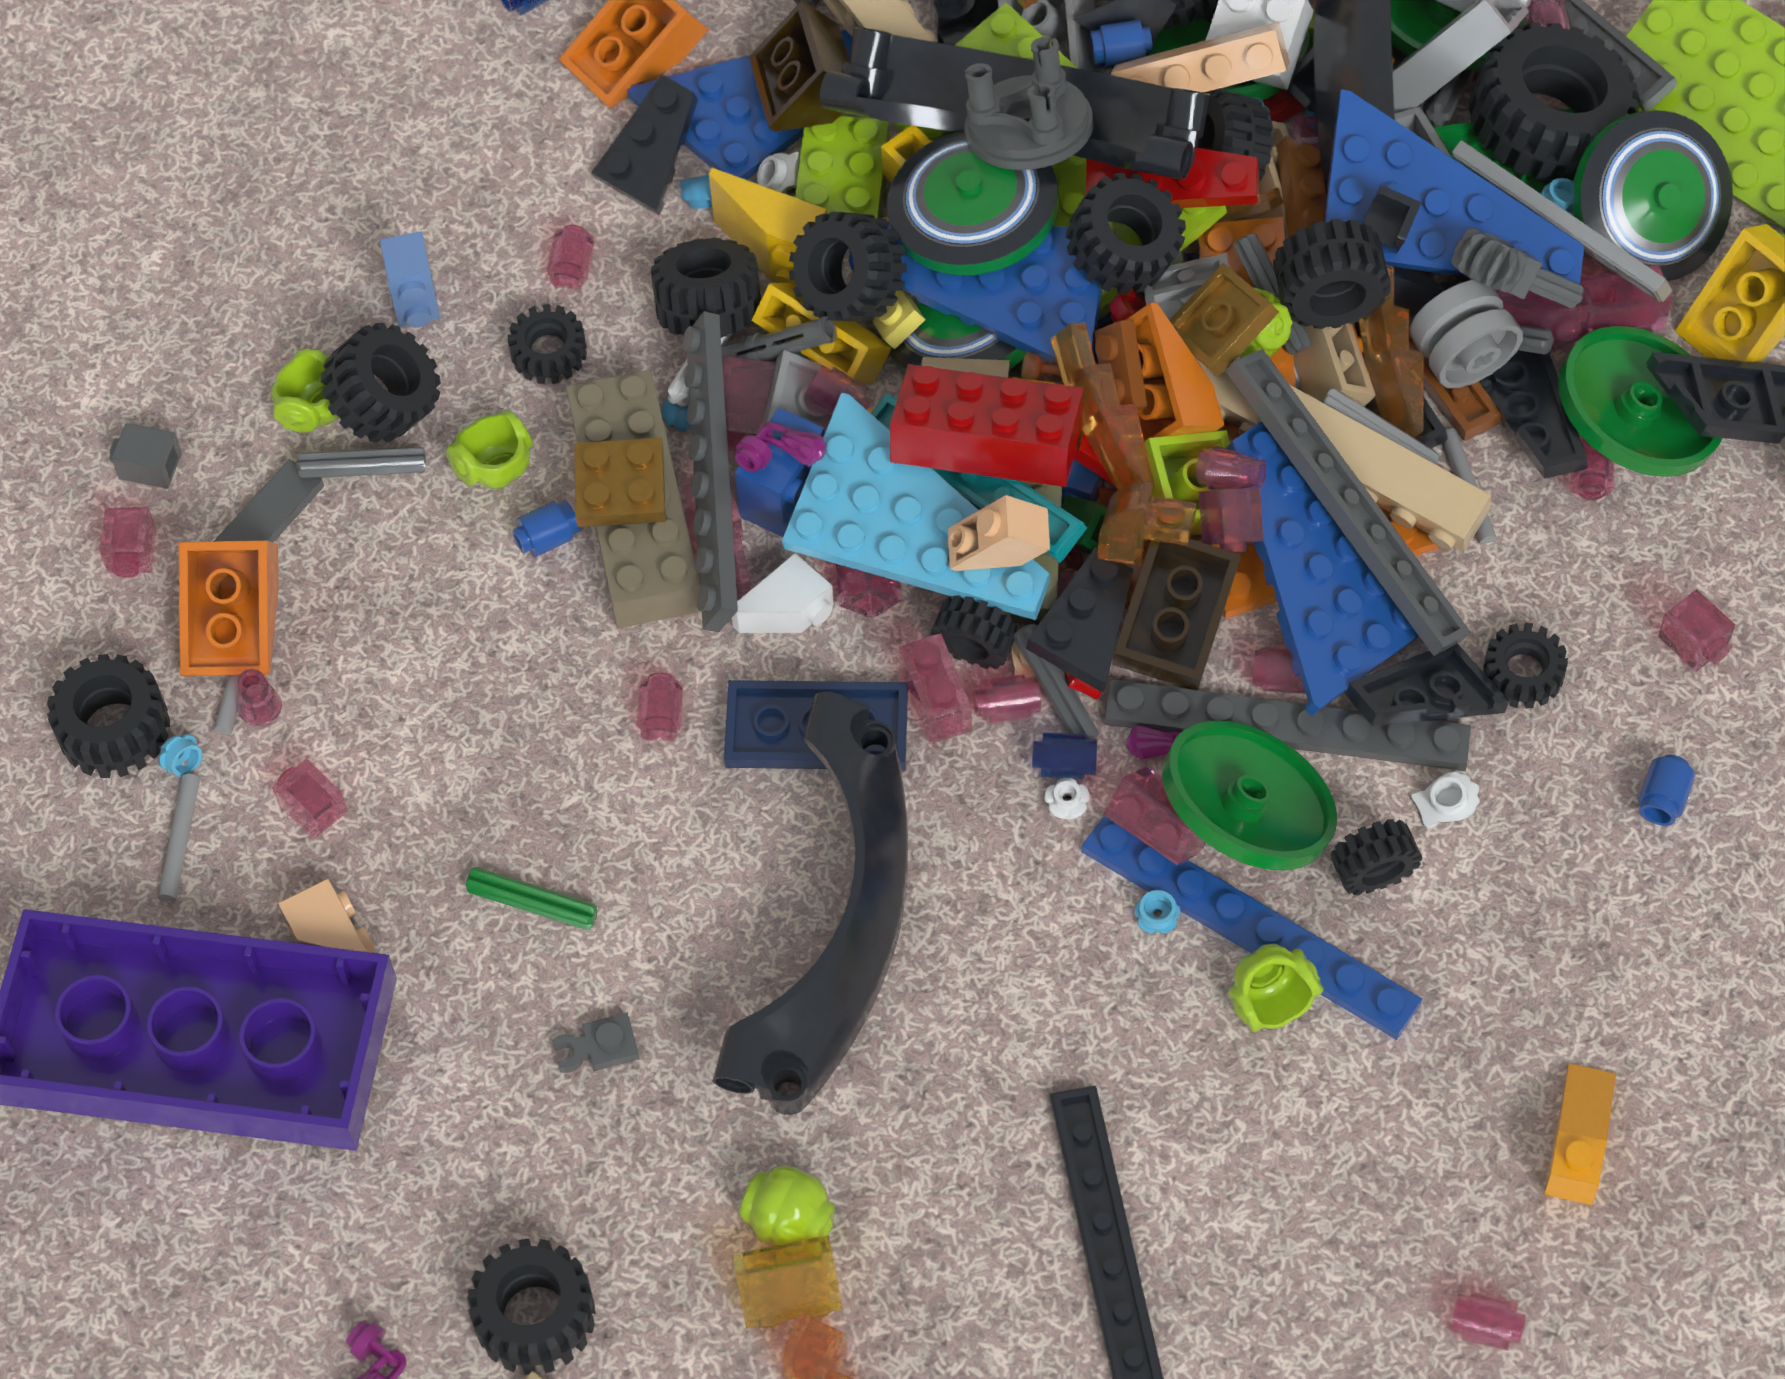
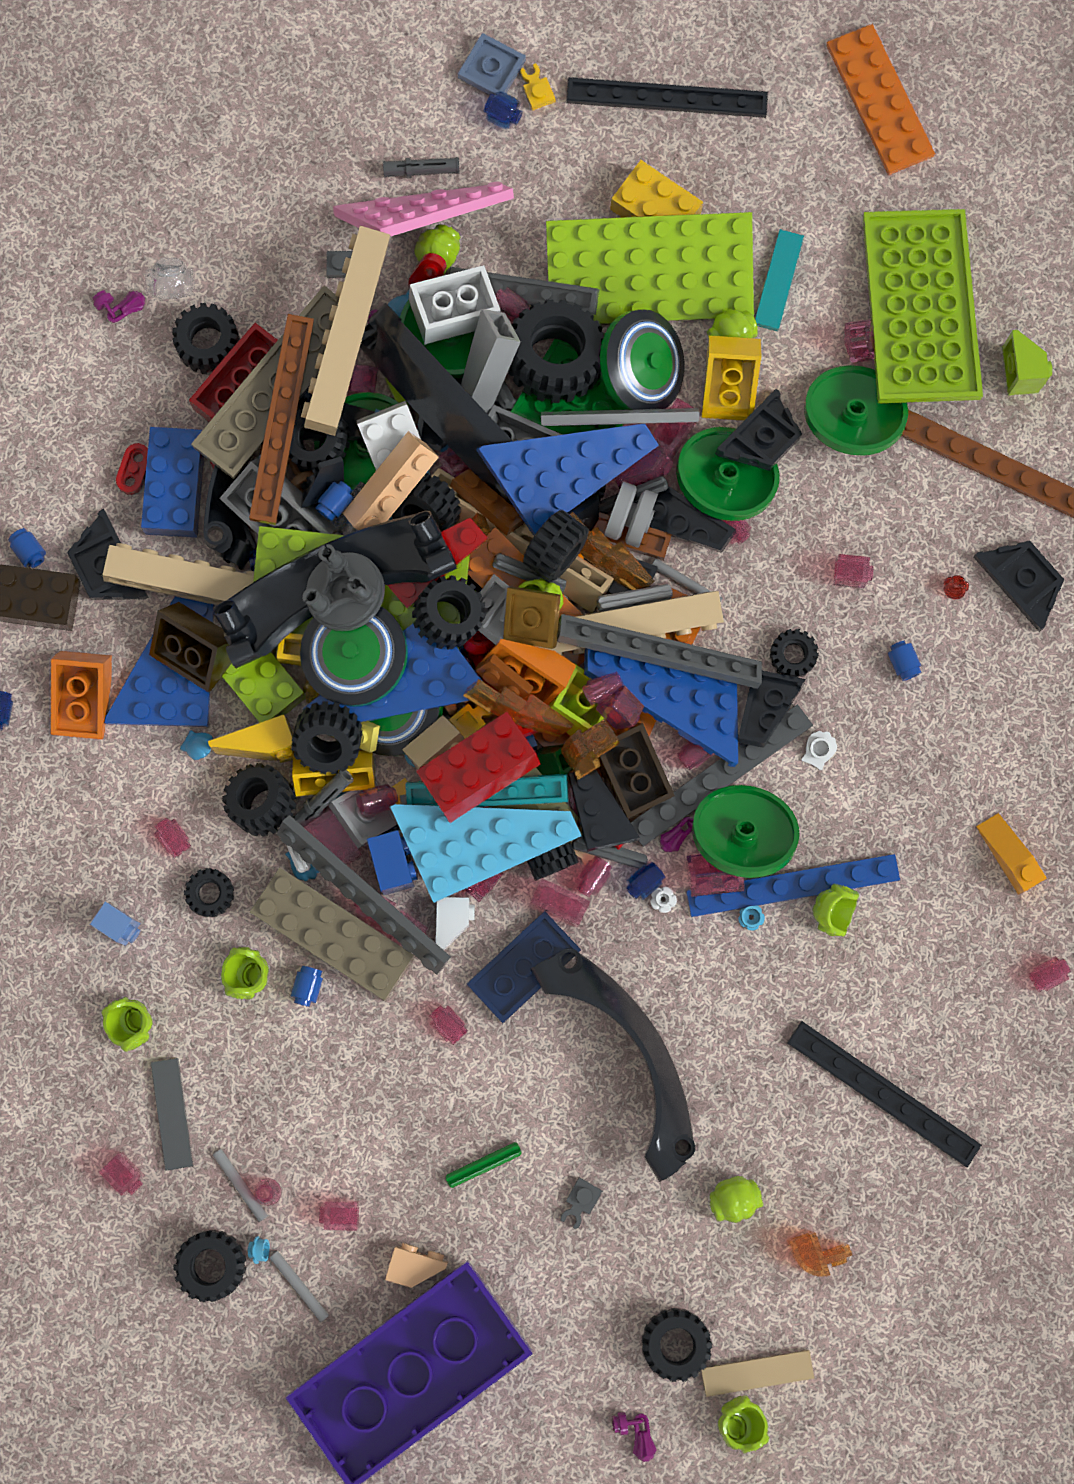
camera: 50 degrees left, 20 degrees up
dark grey brick [110,423,182,489] -> none
orange slope [179,541,279,676] -> none
dark grey axle [296,447,426,479] -> none
black tyre [320,323,441,443] -> none
pearl gold plate [574,438,666,527] -> none
black wing [591,75,698,216] -> none
clear yellow brick [732,1235,843,1328] -> none
magenta piece [735,422,826,472] -> none
white animal [757,151,801,194] -> none
light nougat slope [948,495,1050,571] -> none
black tyre [1330,819,1422,896] -> none
black panel [1362,186,1422,254] -> none
dark grey gear [1451,228,1584,308] -> none
medium azure plate [1541,178,1574,216] -> none

